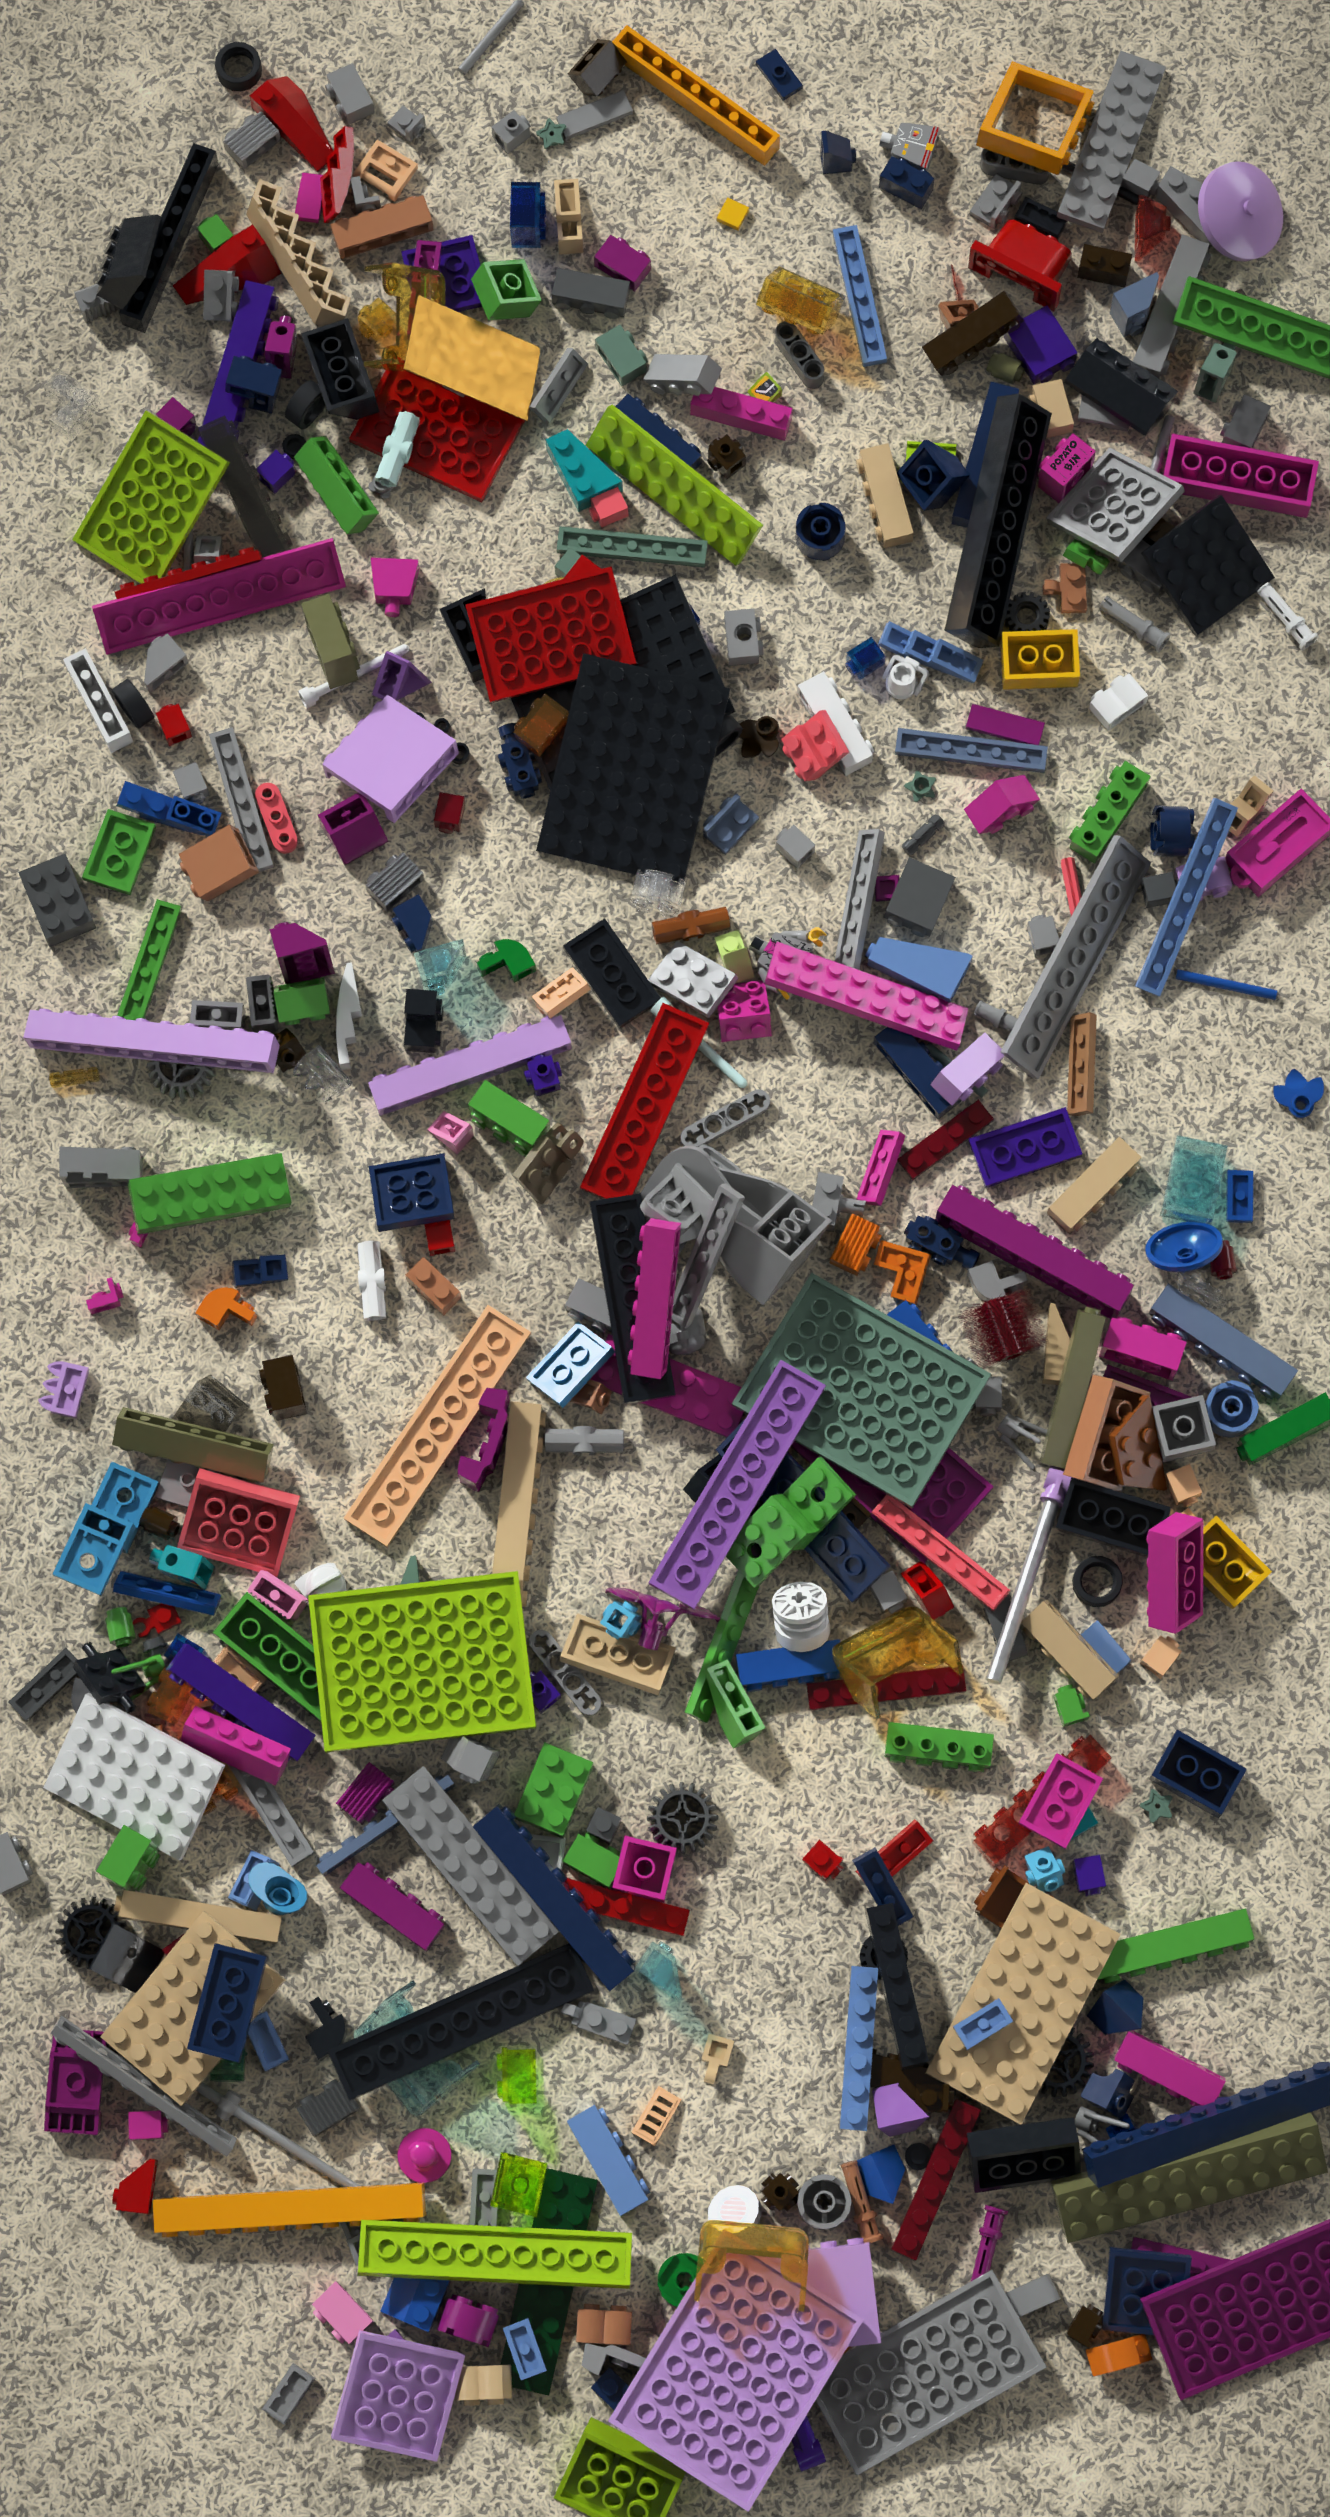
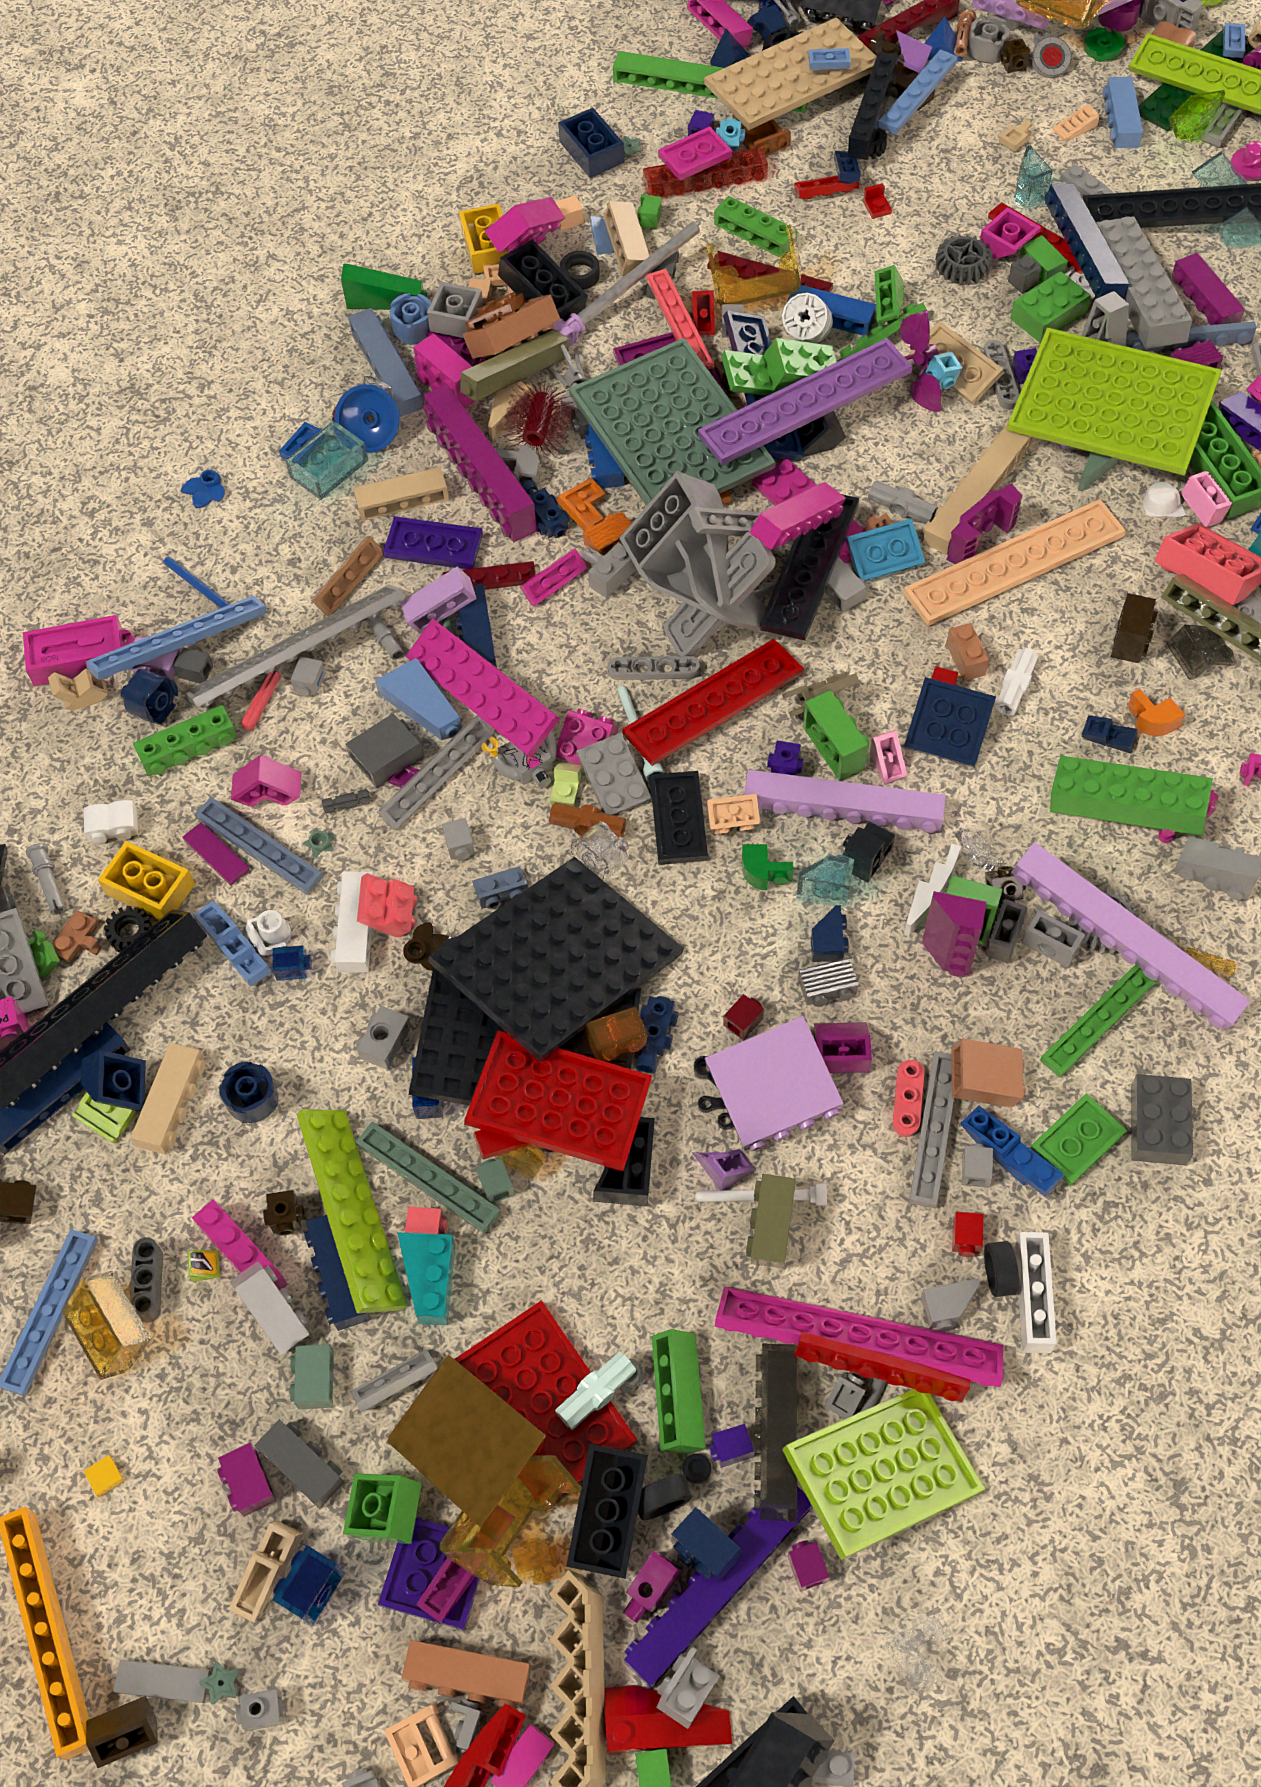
camera: 150 degrees left, 15 degrees down
dark pink torso [371,558,419,617] -> none
clear neon green bracket [497,2047,537,2105] -> none

